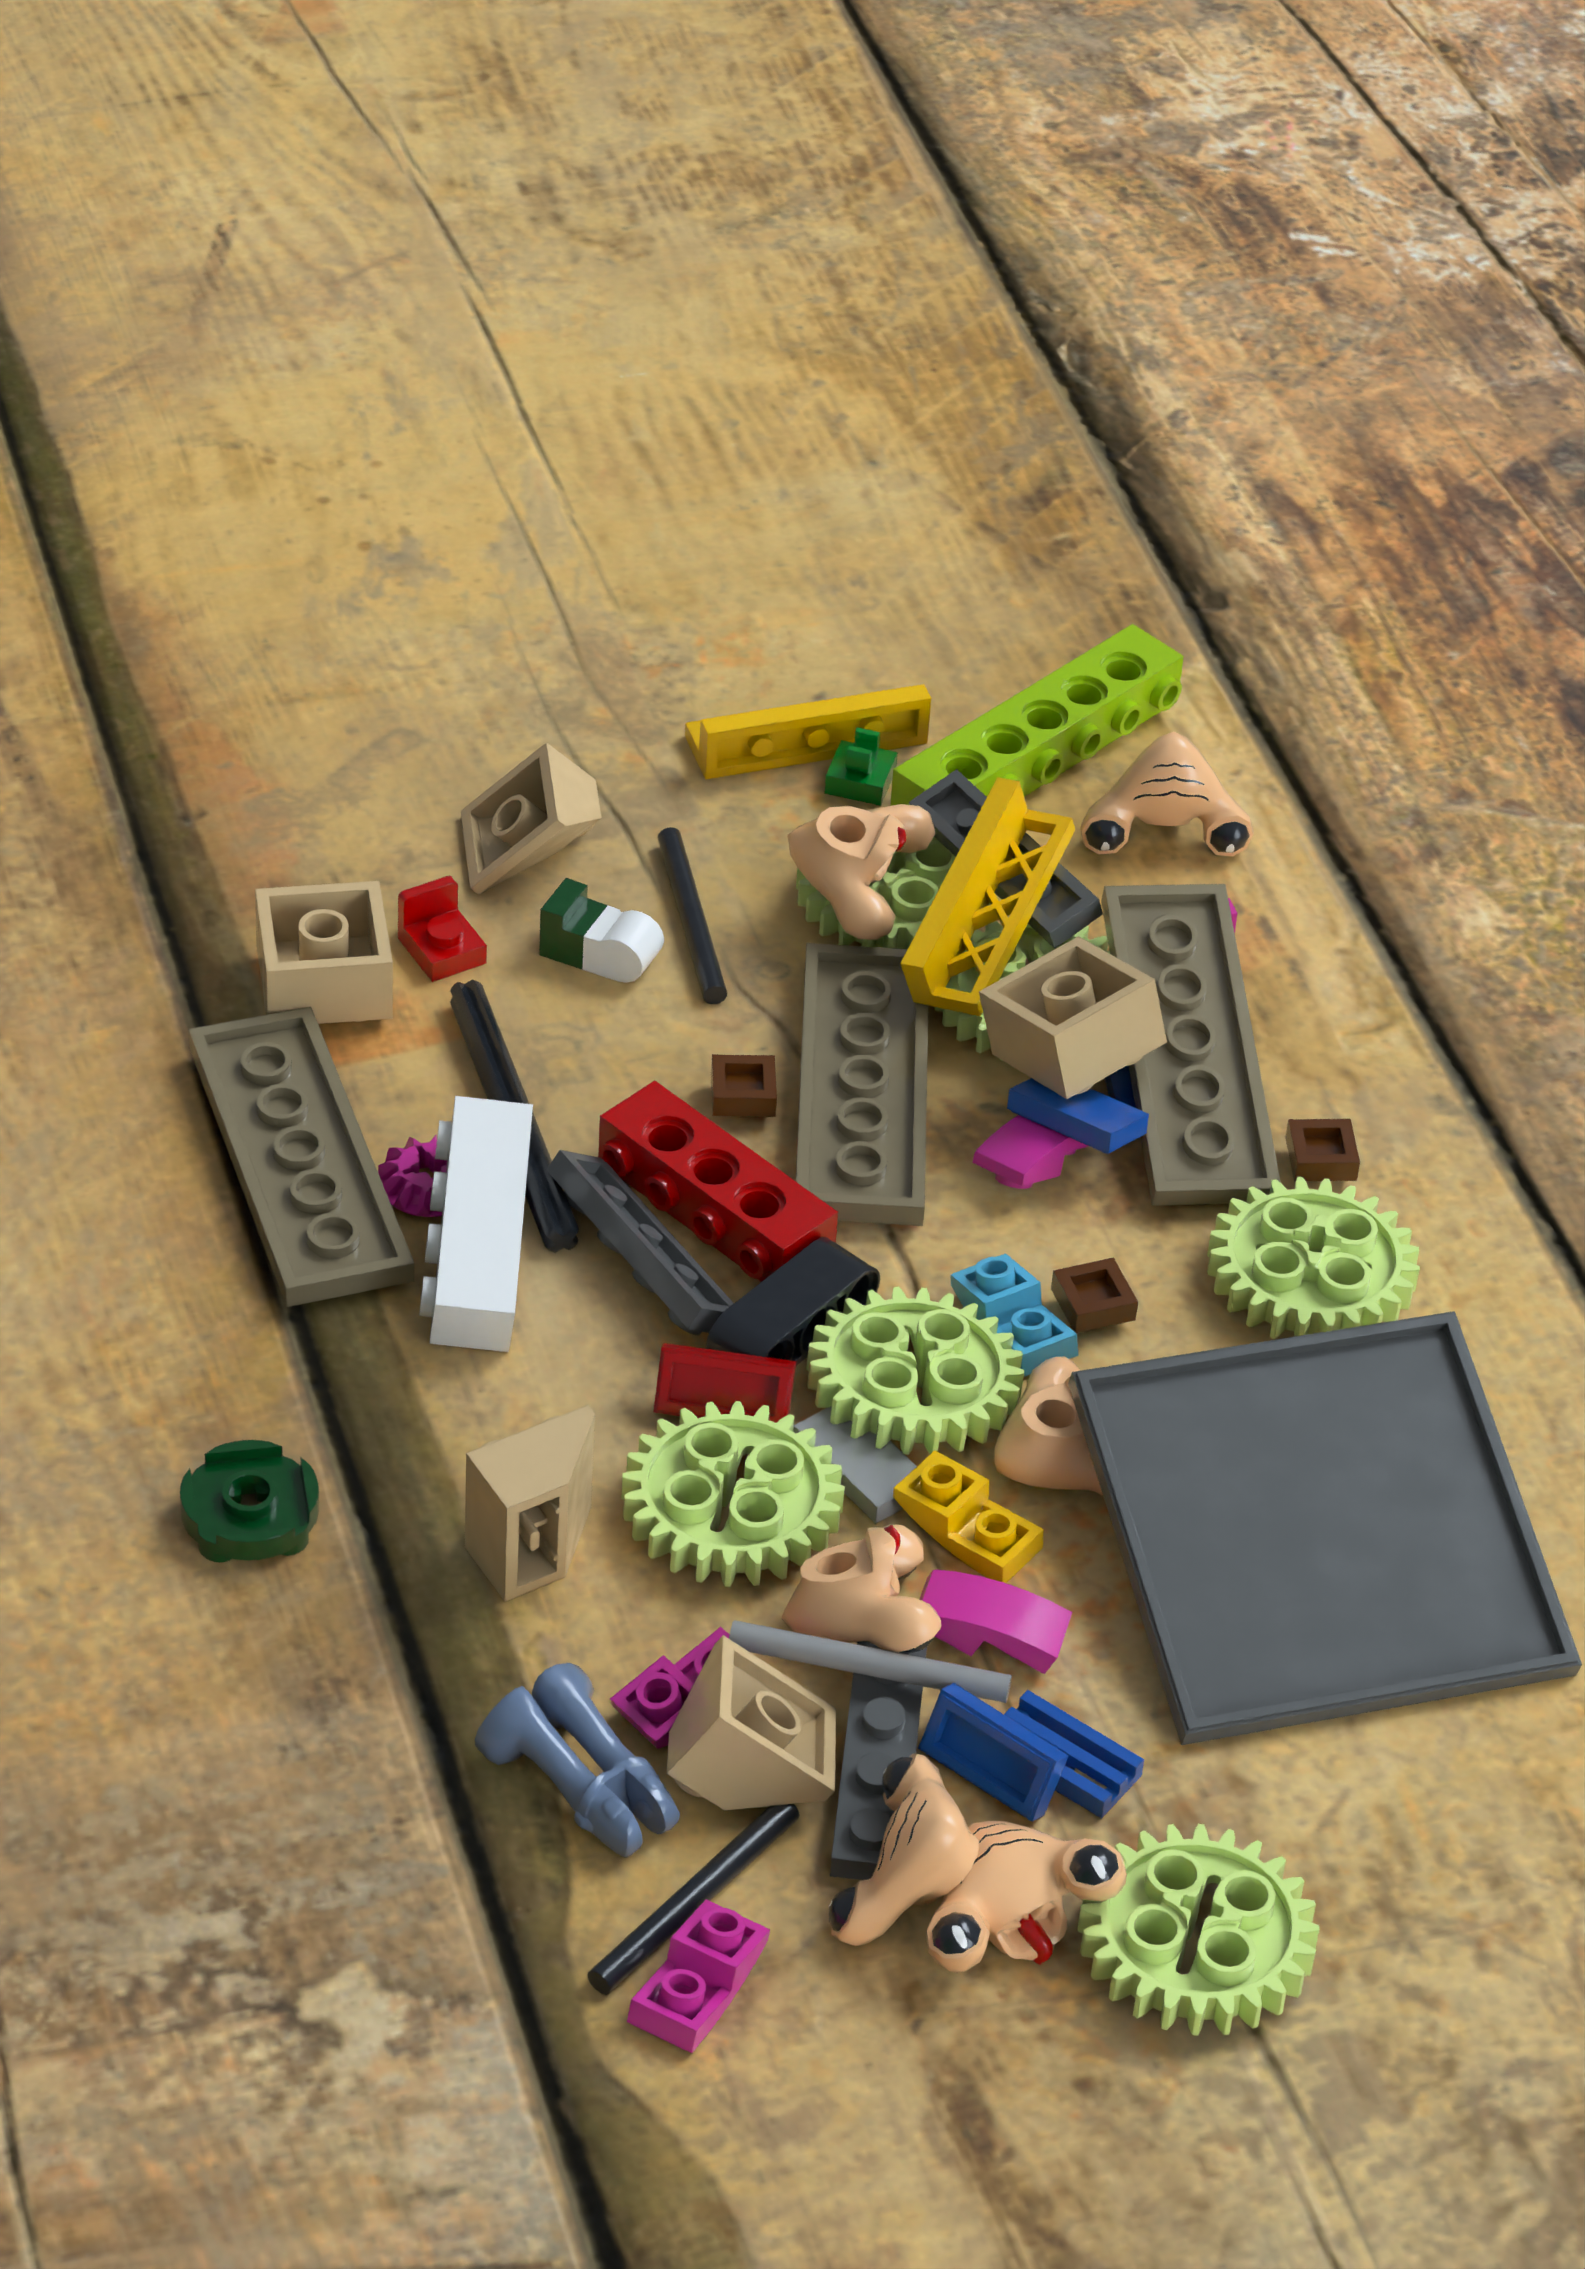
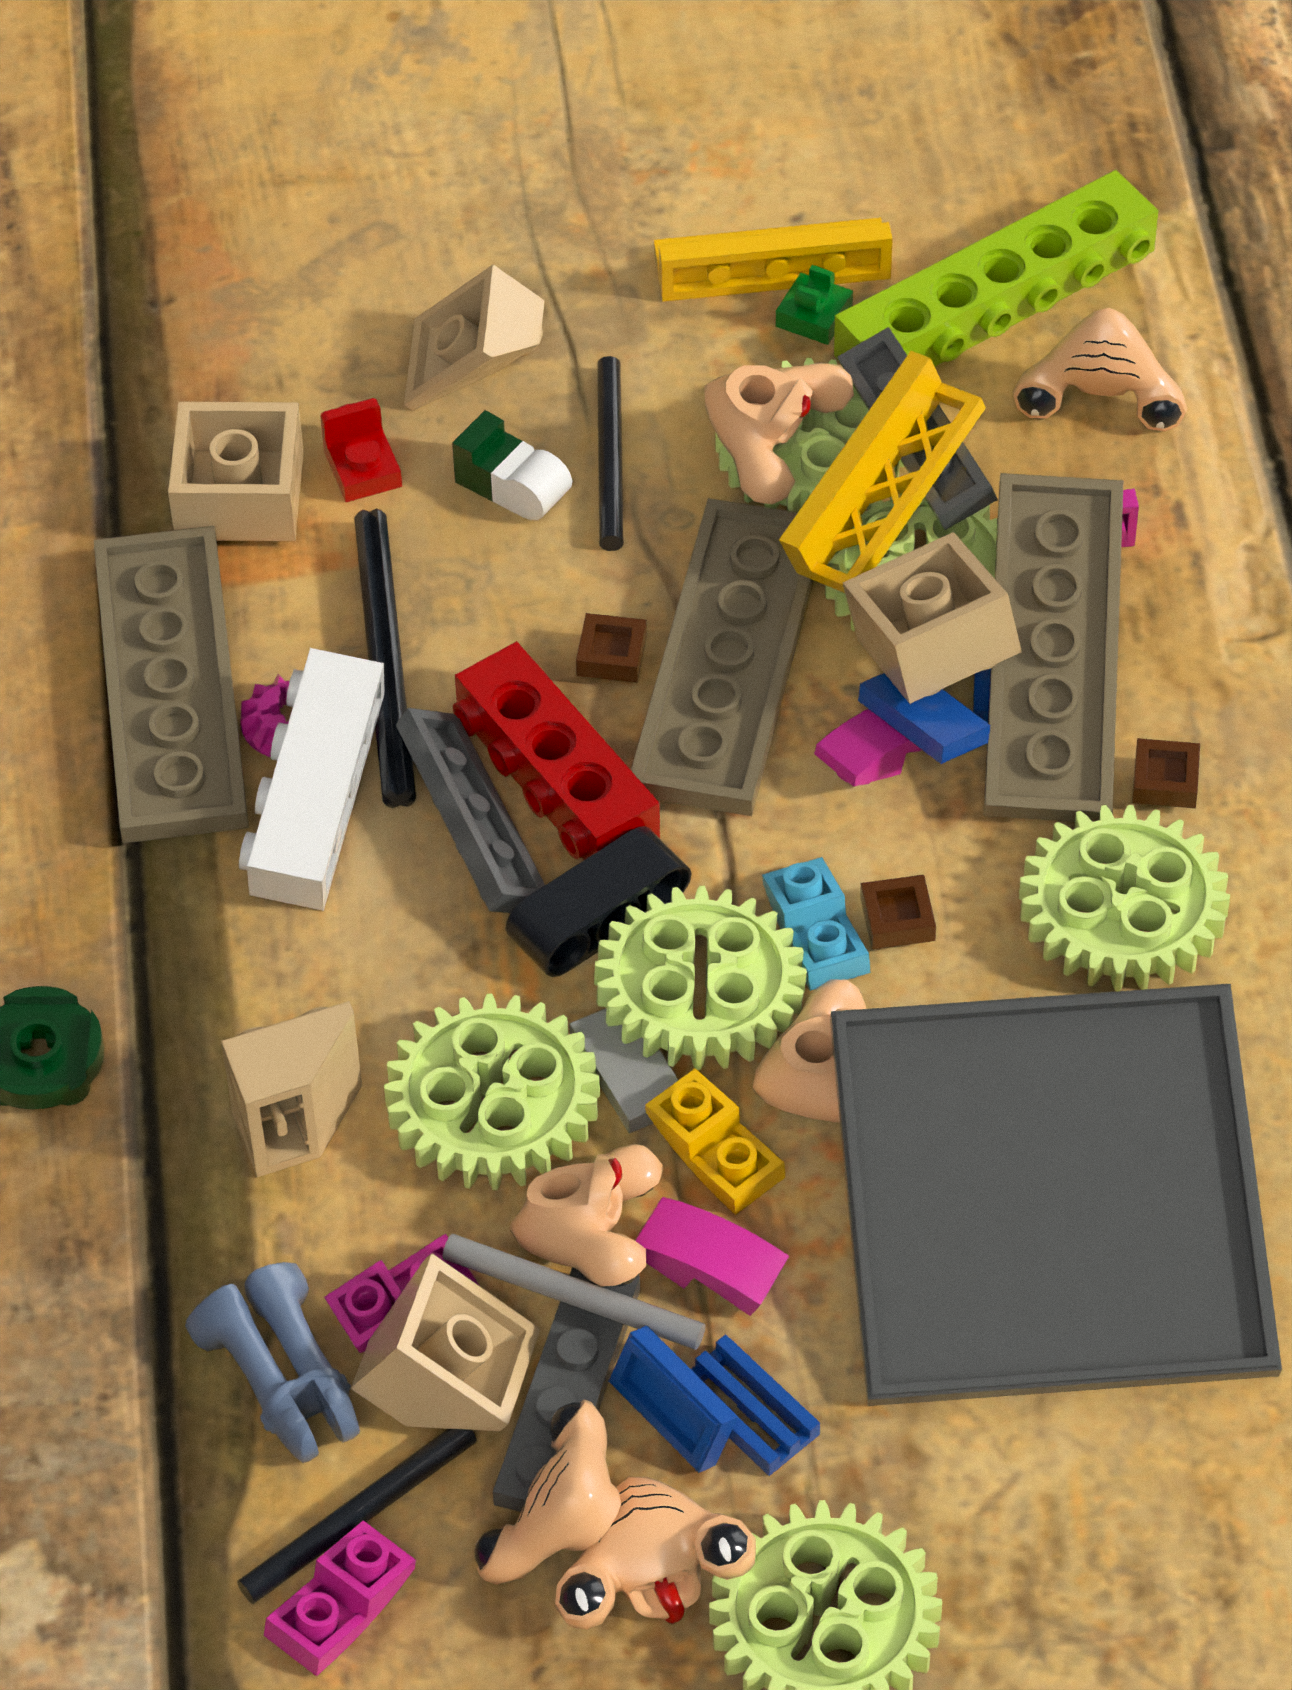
camera: 15 degrees right, 10 degrees up
red tile [653,1343,796,1423] -> none

